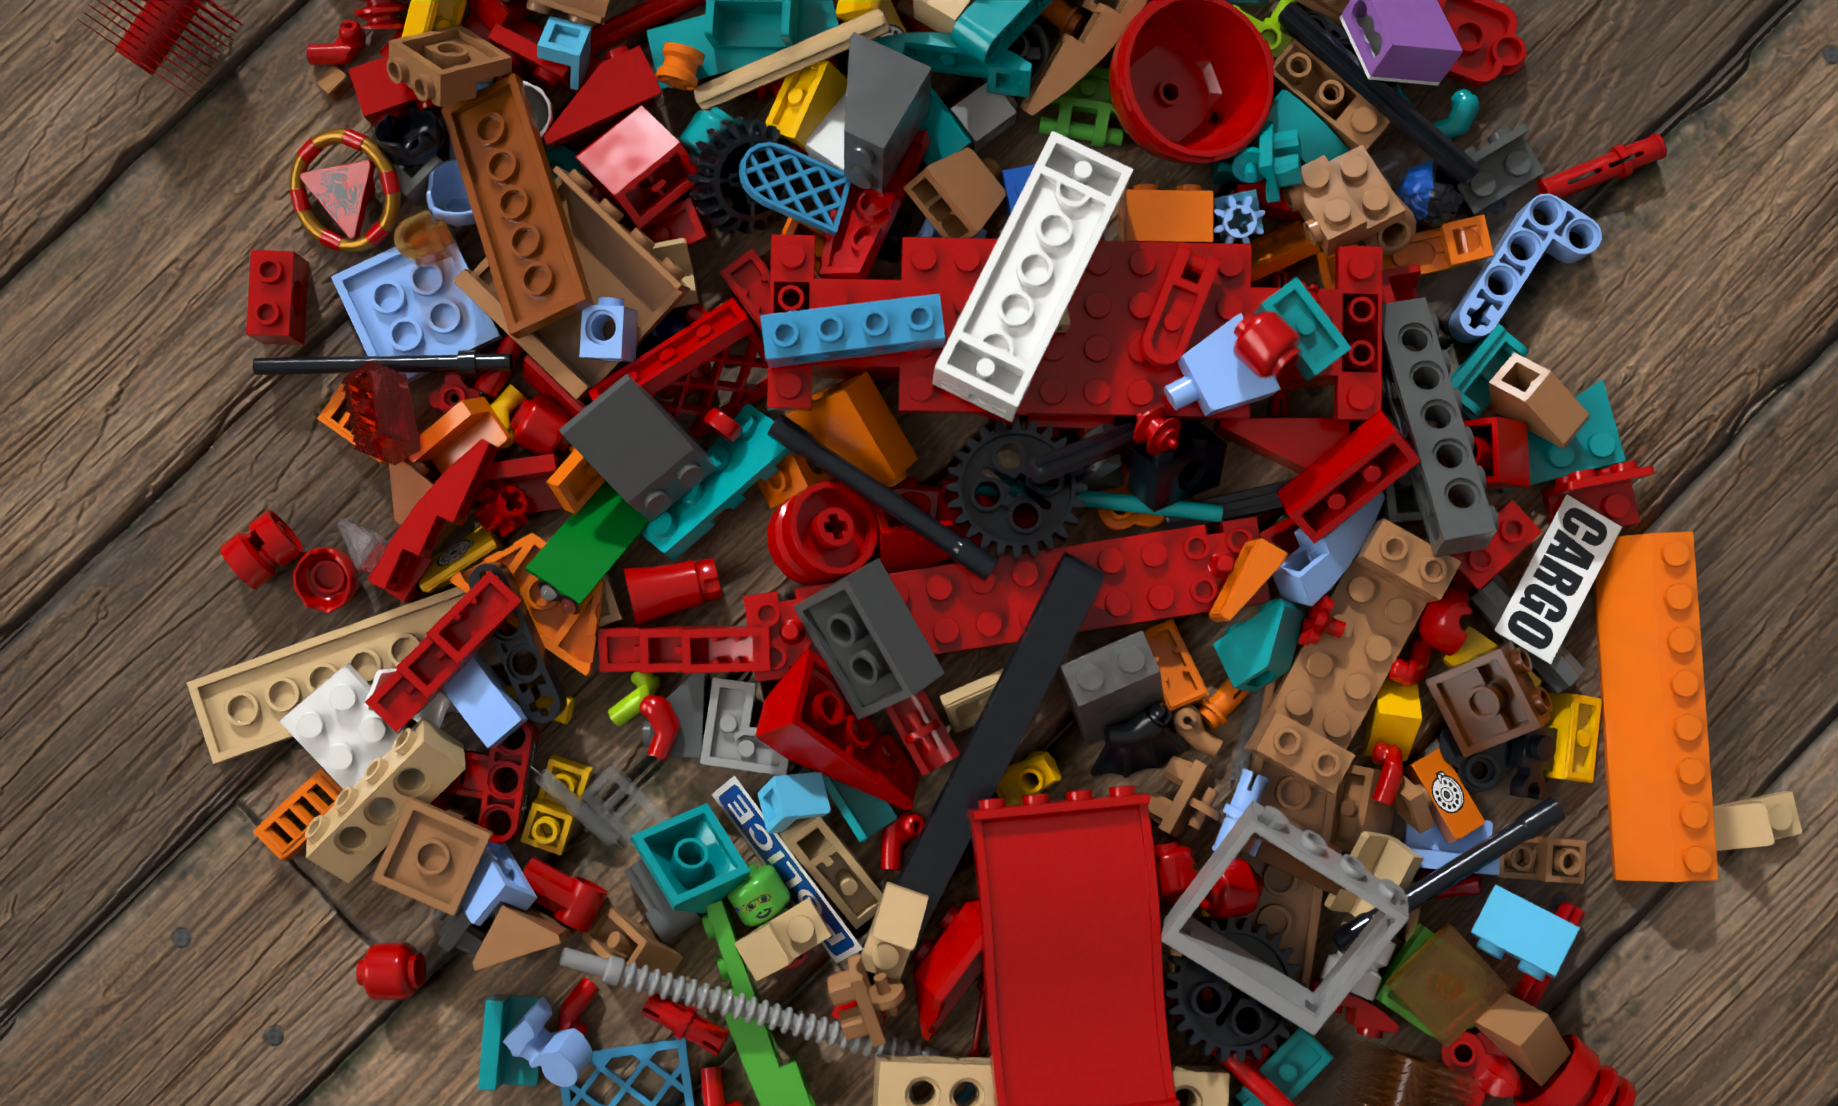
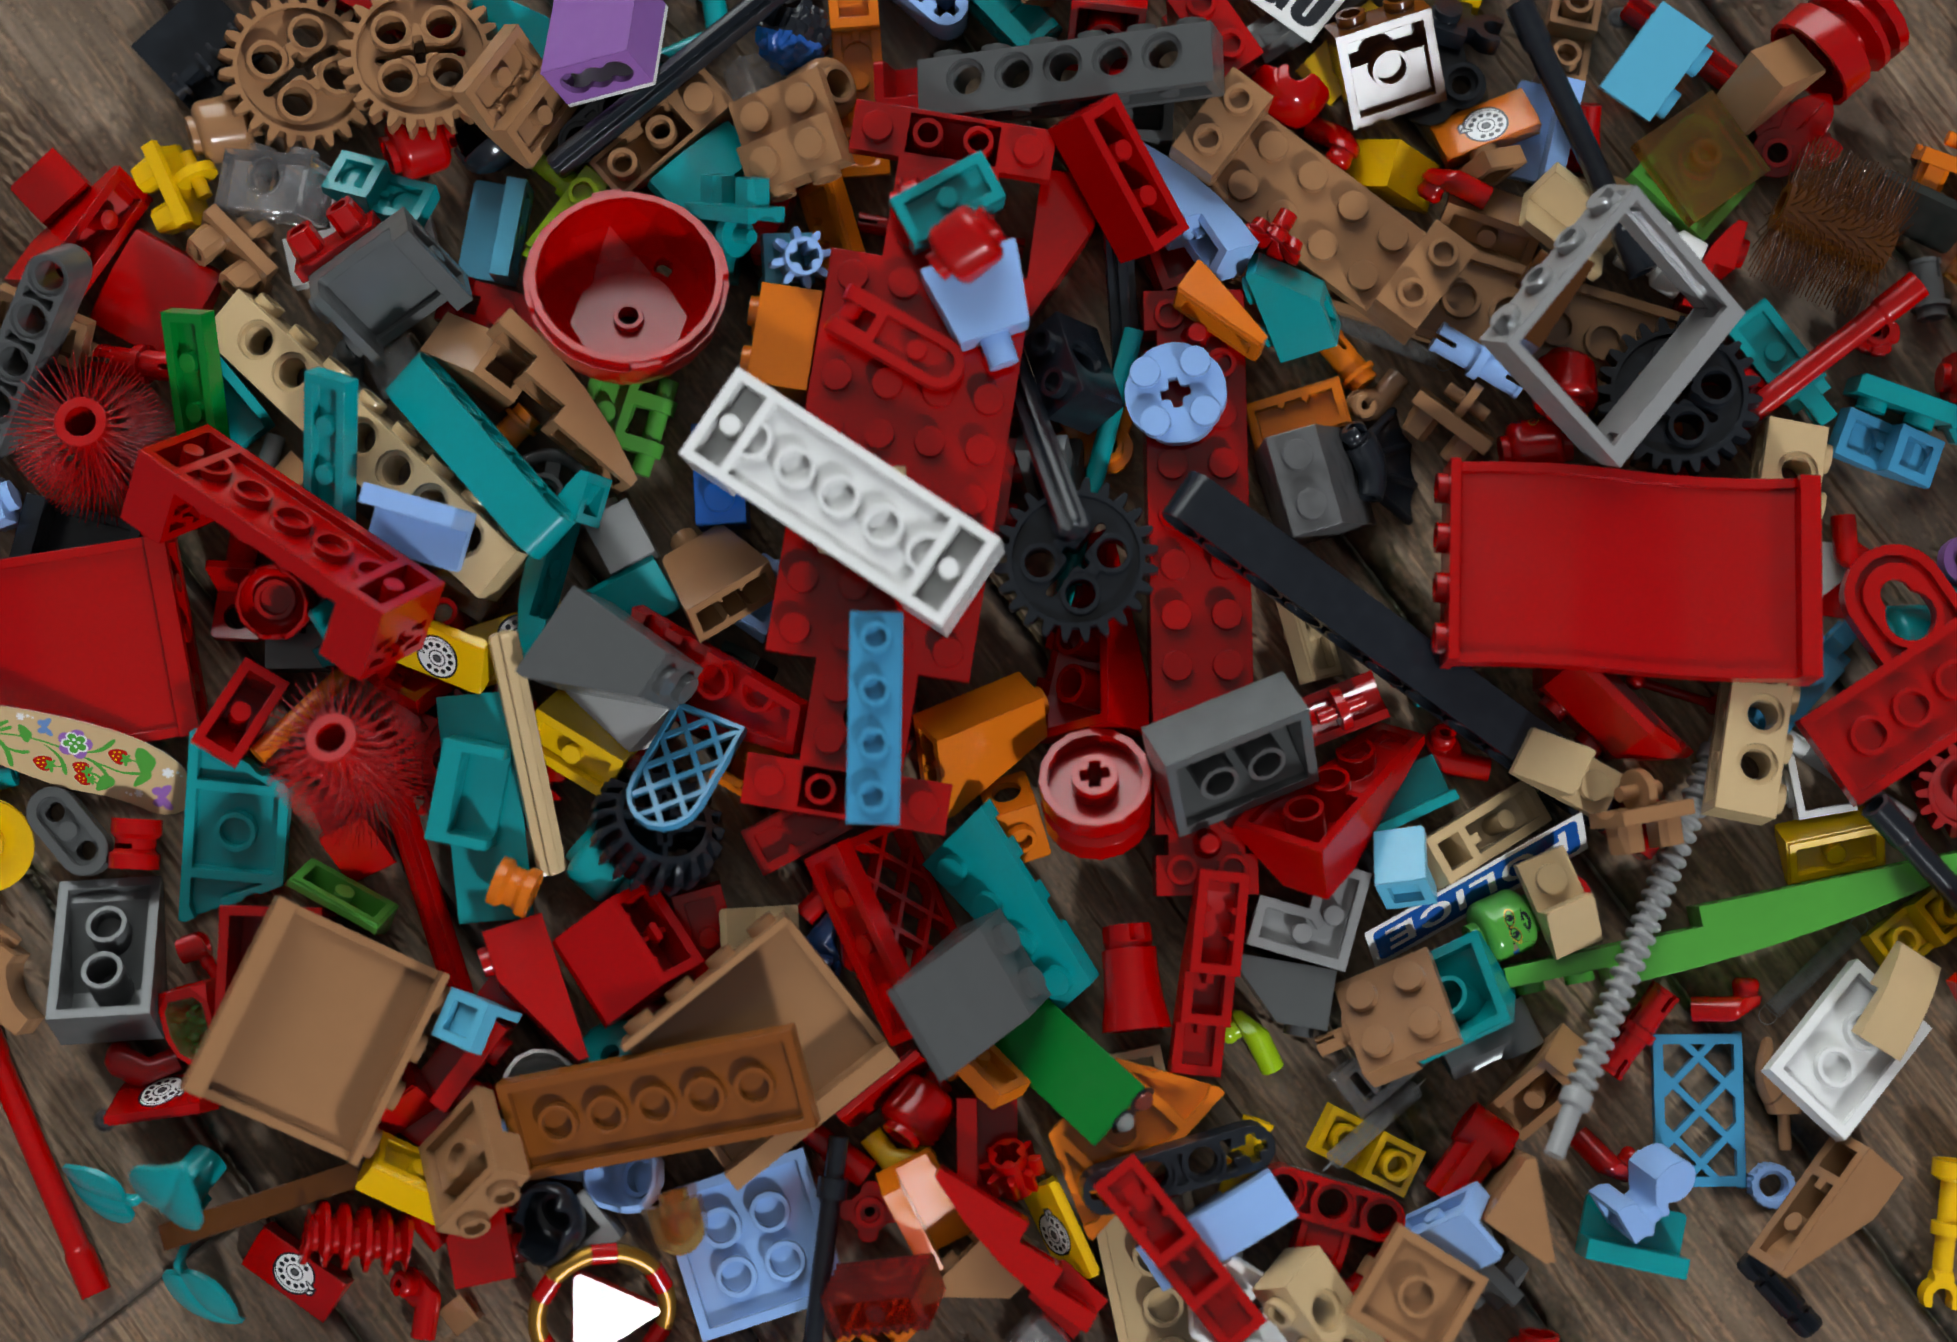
camera: 80 degrees left, 0 degrees up
light blue brick [579,297,638,362] -> none
red arm [639,695,680,761] -> none
red piece [700,408,743,443] -> none
black piece [767,414,999,581] -> none
yellow plate [995,751,1061,805] -> none
red wheel [1133,406,1181,455] -> none
none -> light blue plate [1125,342,1227,446]
none -> medium nougat plate [1314,947,1464,1088]

